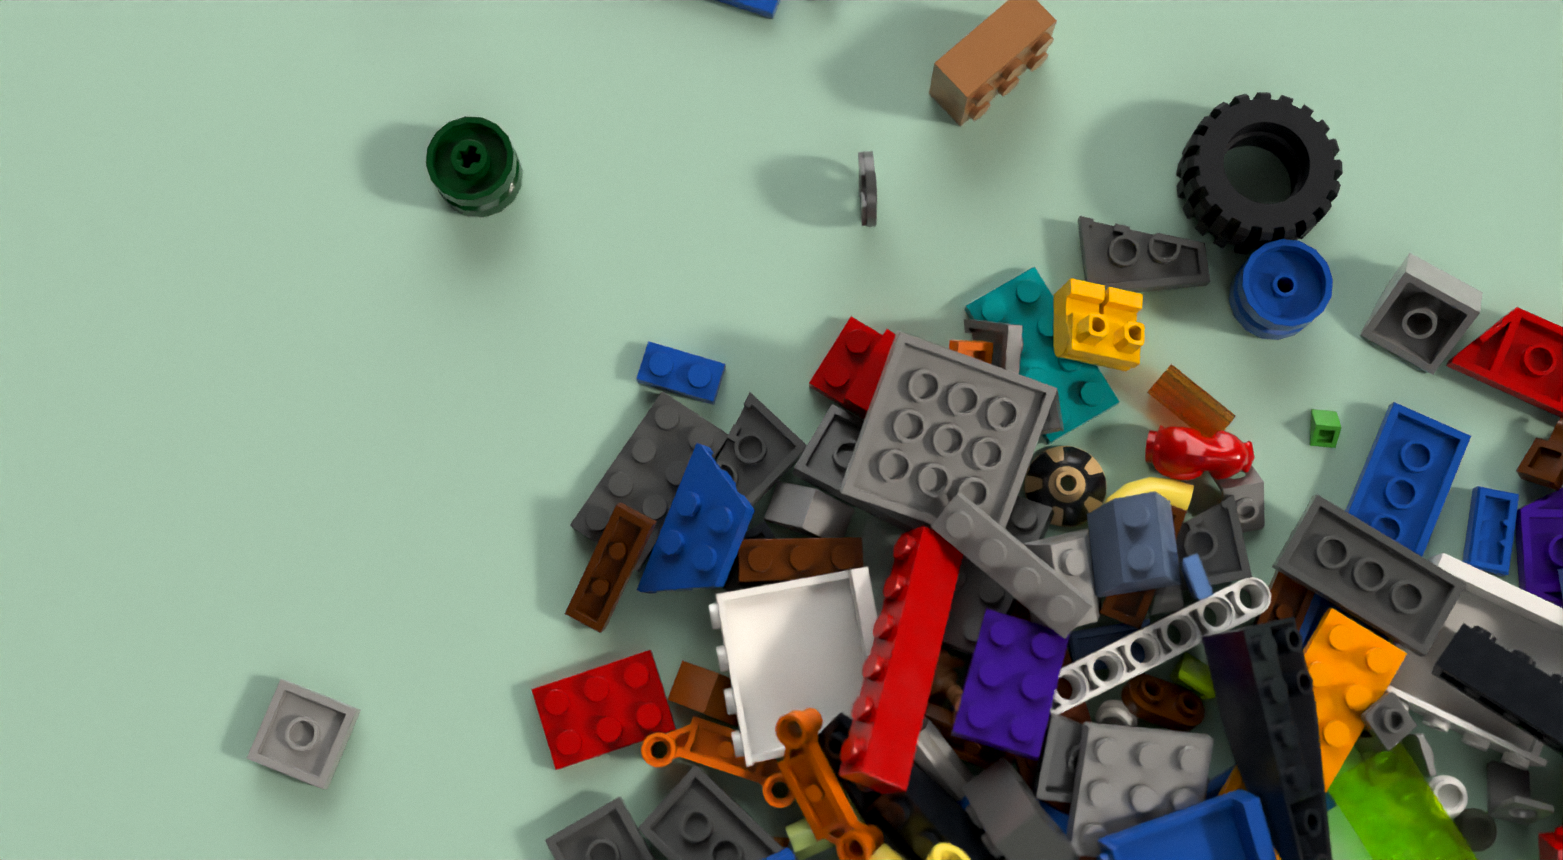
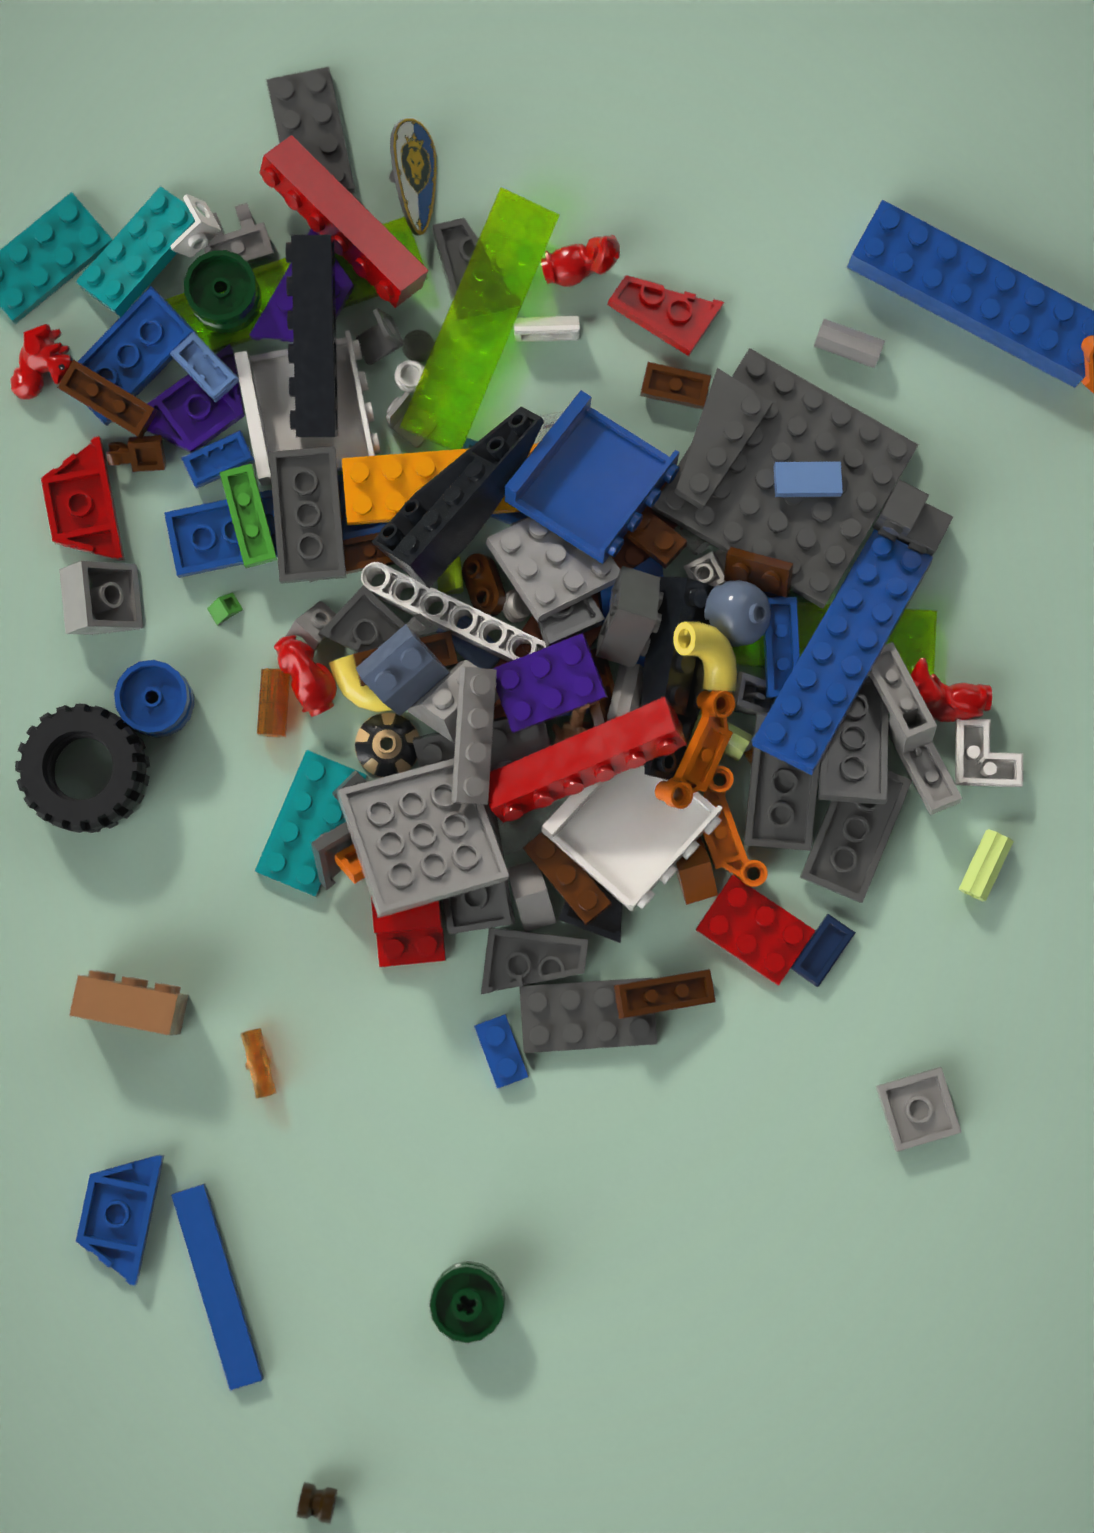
camera: 130 degrees left, 5 degrees up
blue wing [637,443,755,594] -> none
dark grey wheel [858,151,877,227] -> none
yellow hips [1053,278,1145,372] -> none
dark grey wing [1077,216,1210,293] -> none
medium blue tile [1178,554,1214,600] -> none
dark grey bracket [1354,692,1417,752] -> none
none -> bright green plate [220,464,278,568]
none -> clear orange pin [240,1028,277,1099]
none -> dark blue tile [790,914,856,987]

